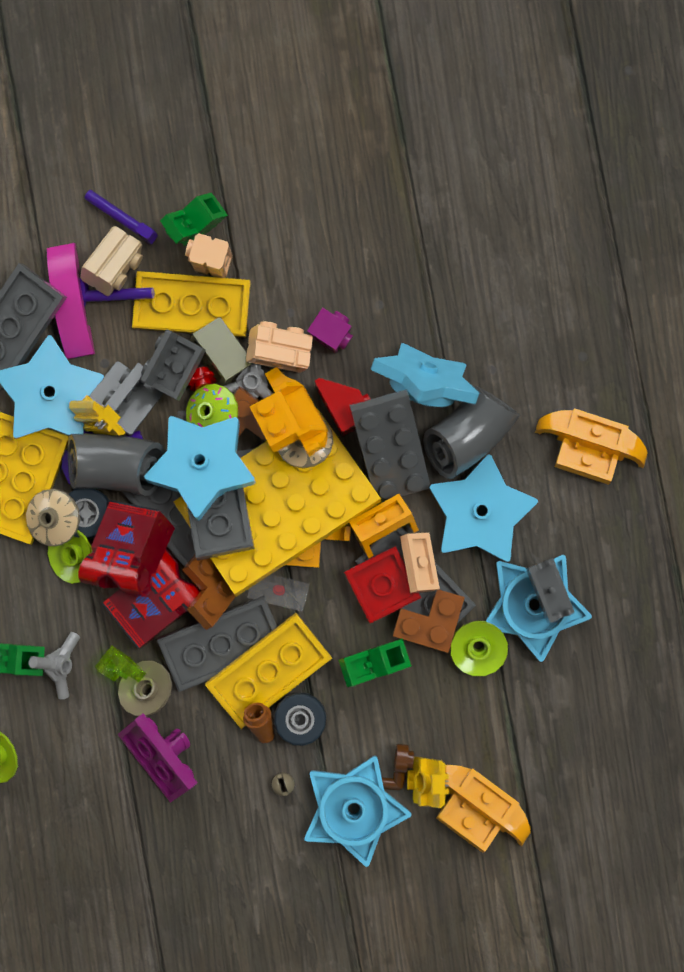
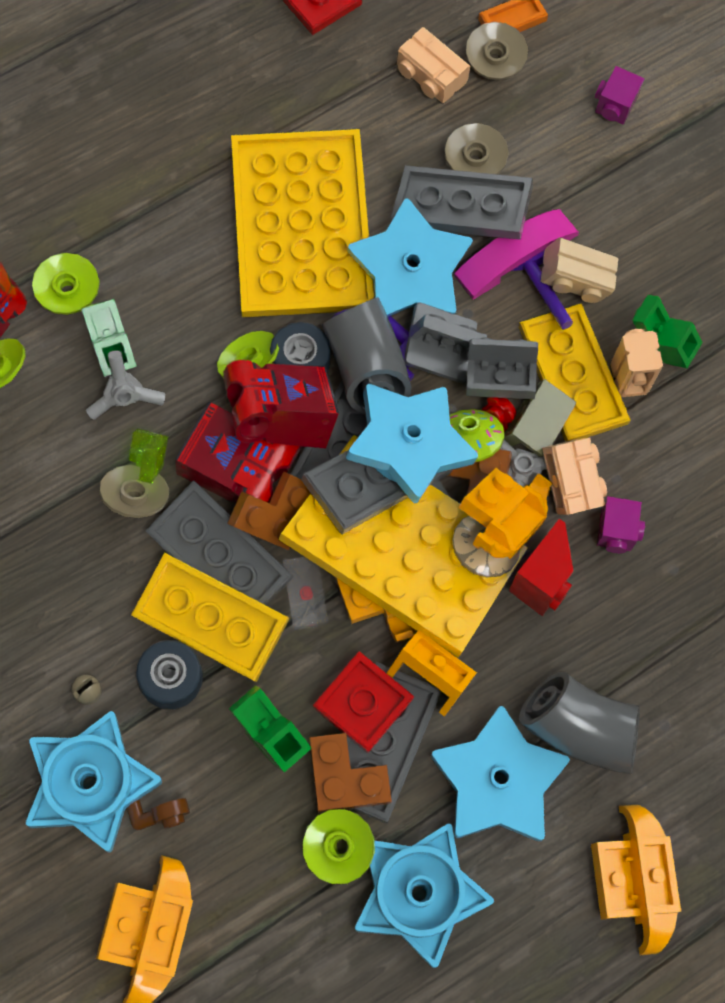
camera: 55 degrees right, 15 degrees down
tan dish [26,489,80,546] -> none
yellow piece [69,395,125,435] -> none
dark purple piece [84,190,158,245] -> none
magenta plate [117,713,197,803] -> none
dark orange cone [243,703,275,743] -> none
dark grey plate [350,389,430,503] -> none
medium azure plate [371,343,479,407] -> none
light nougat plate [400,533,440,593] -> none
yellow piece [407,757,449,808] -> none
dark grey hinge [526,558,575,623] -> none

